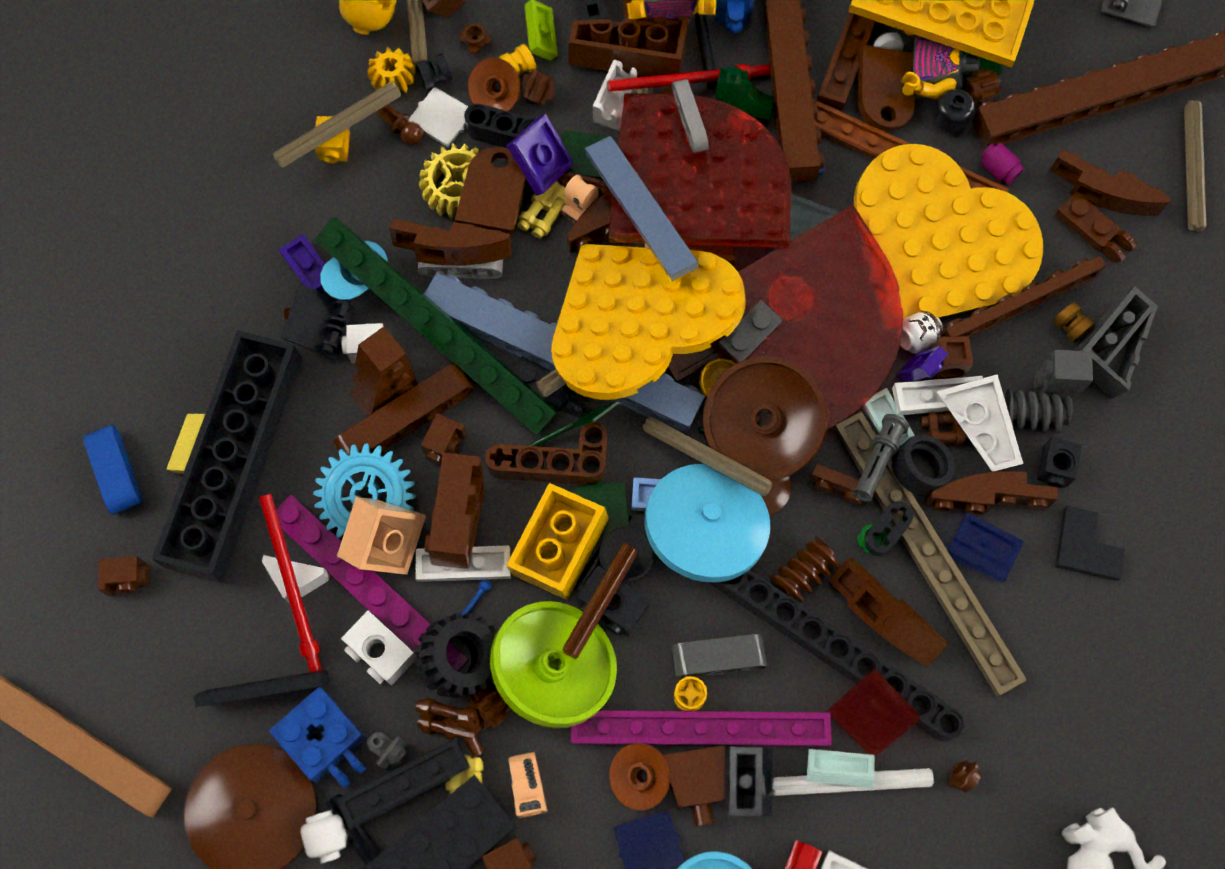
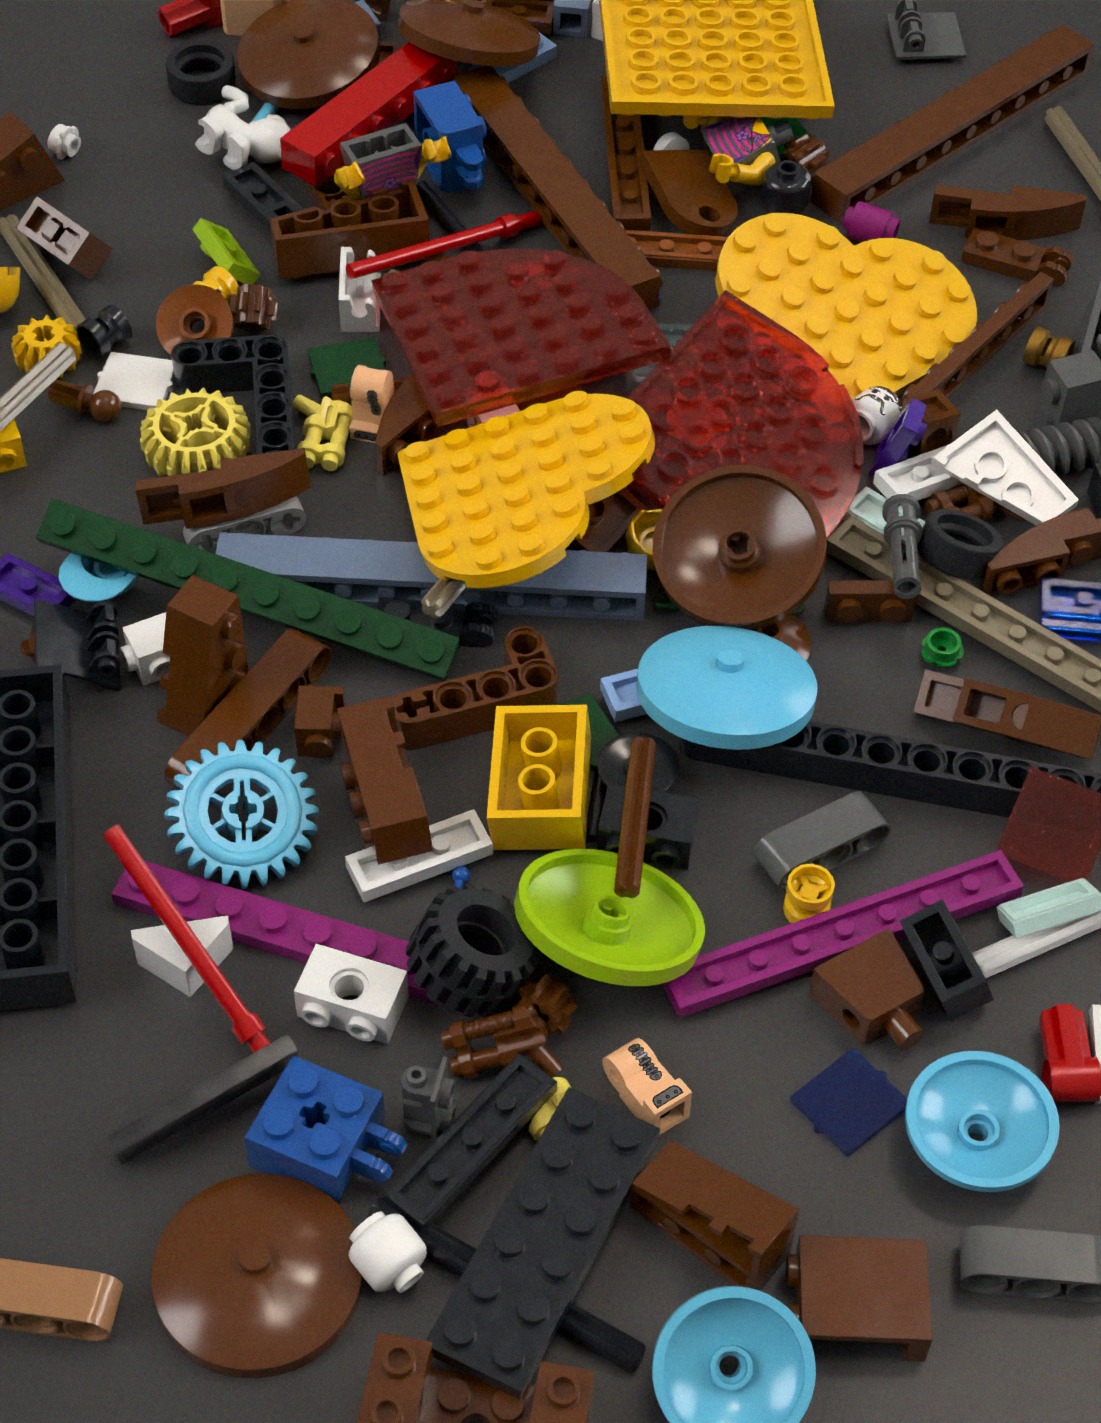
camera: 25 degrees left, 20 degrees down
light nougat slope [337,497,426,575] -> none
reddish brown tile [455,147,526,235] -> none
reddish brown plate [458,23,492,54] -> none
dark purple plate [507,114,575,195] -> none
dark green piece [527,401,619,446] -> none
sand blue tile [585,136,698,281] -> none
dark orange dish [609,743,670,810] -> none
dark tan axle [643,417,773,496] -> none
light grey beam [672,79,708,153] -> none
dark green arch [714,67,773,120] -> none
dark grey plate [718,300,783,363] -> none
reddish brown piece [770,536,840,602] -> none
black beam [865,501,913,556] -> none

